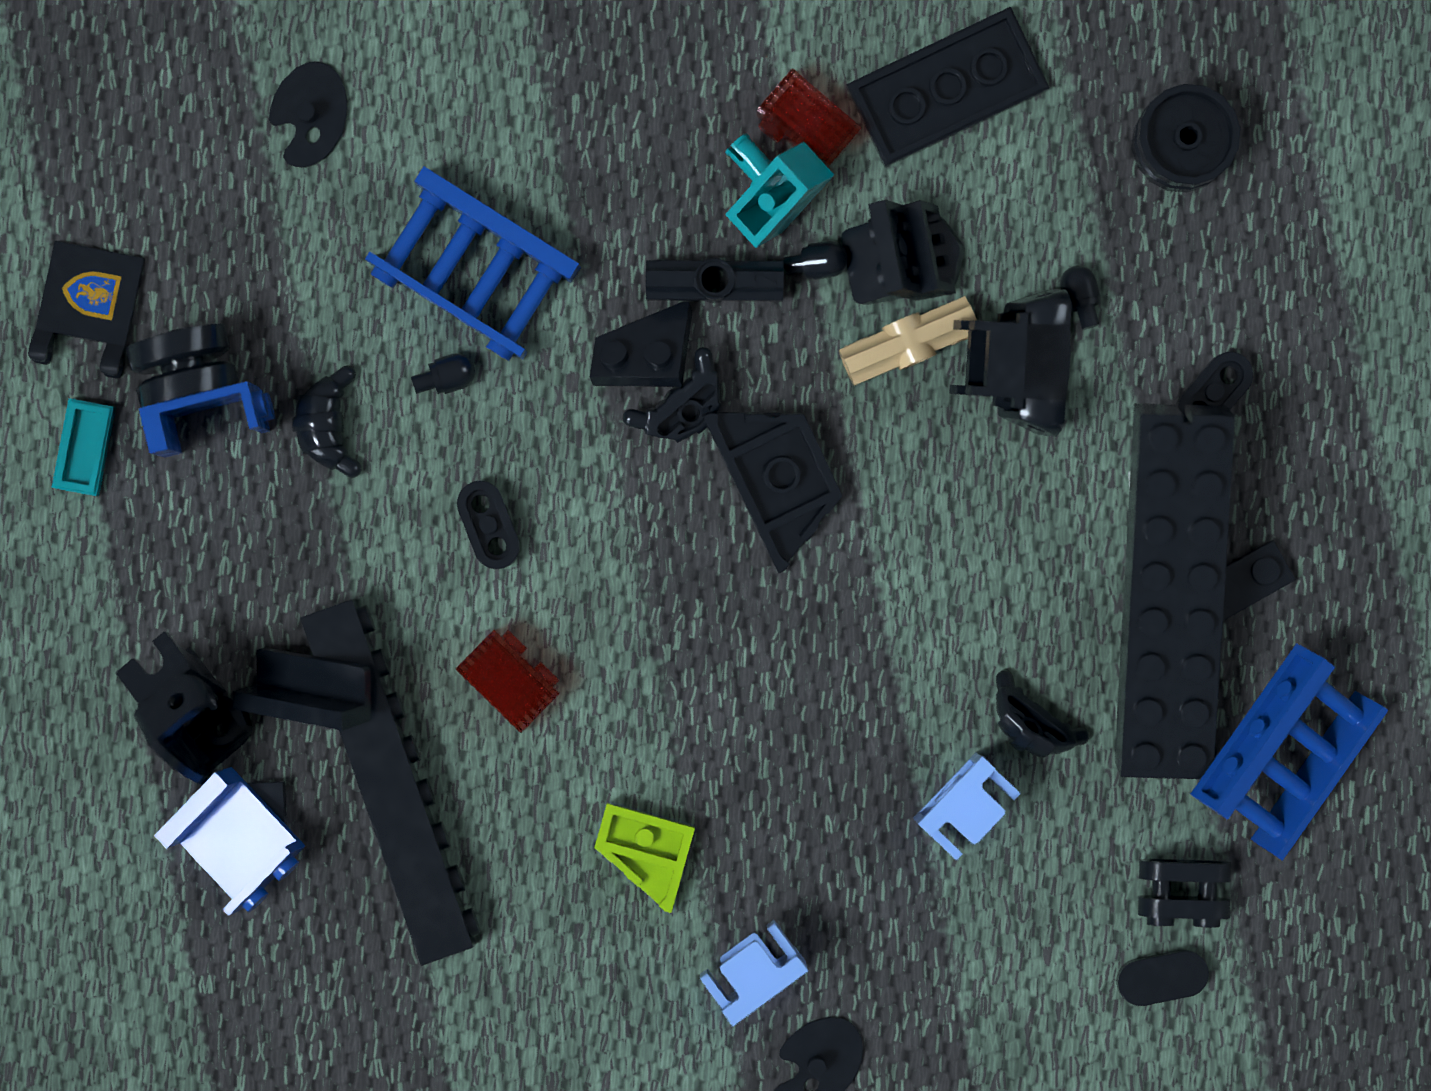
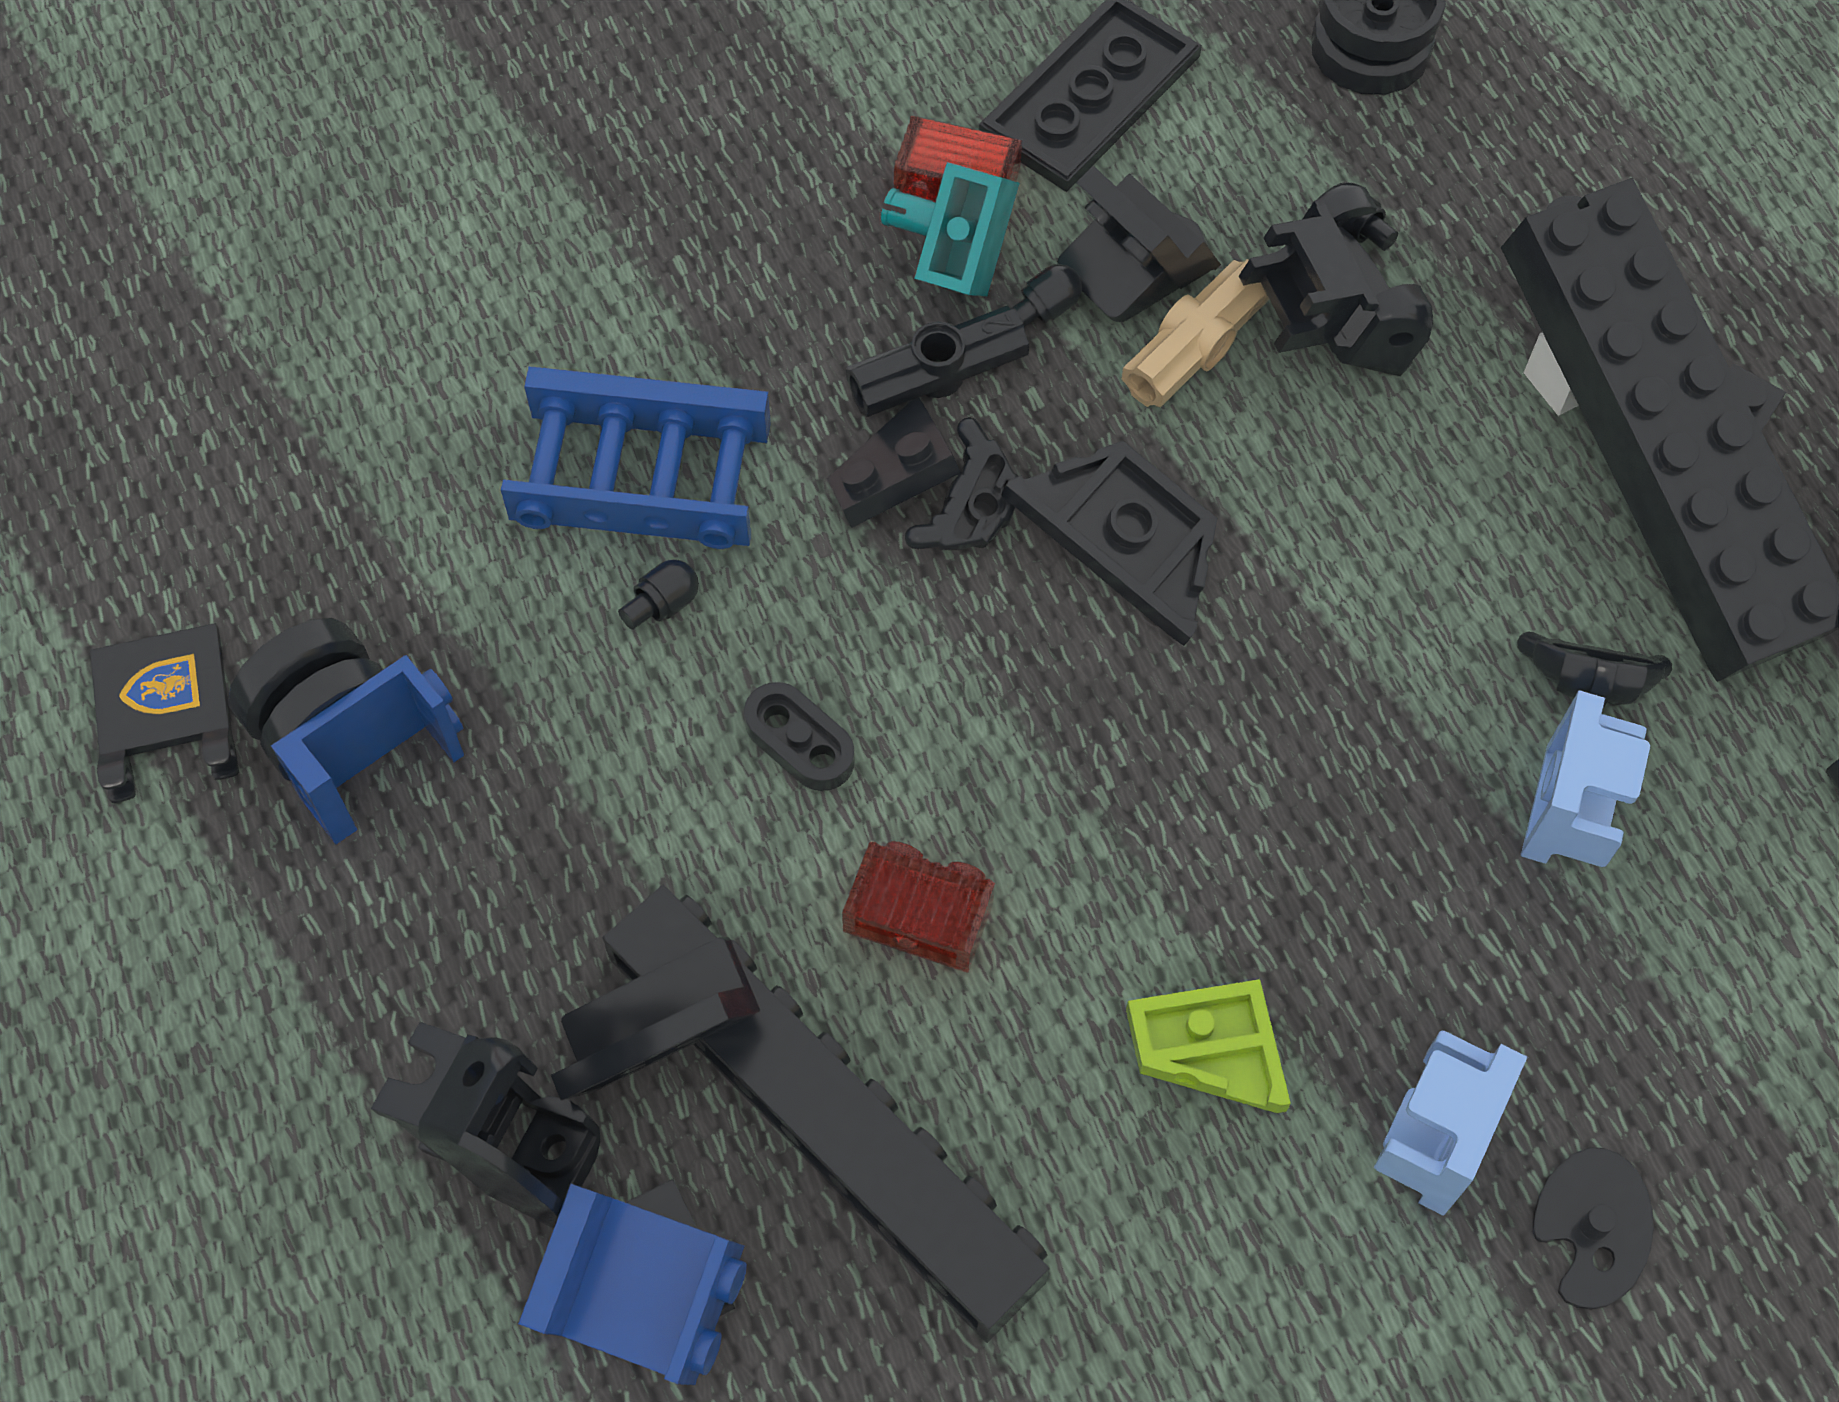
camera: 30 degrees left, 25 degrees down
teal tile [51,398,116,497] -> none
black piece [269,62,348,168] -> none
black piece [292,365,362,478] -> none

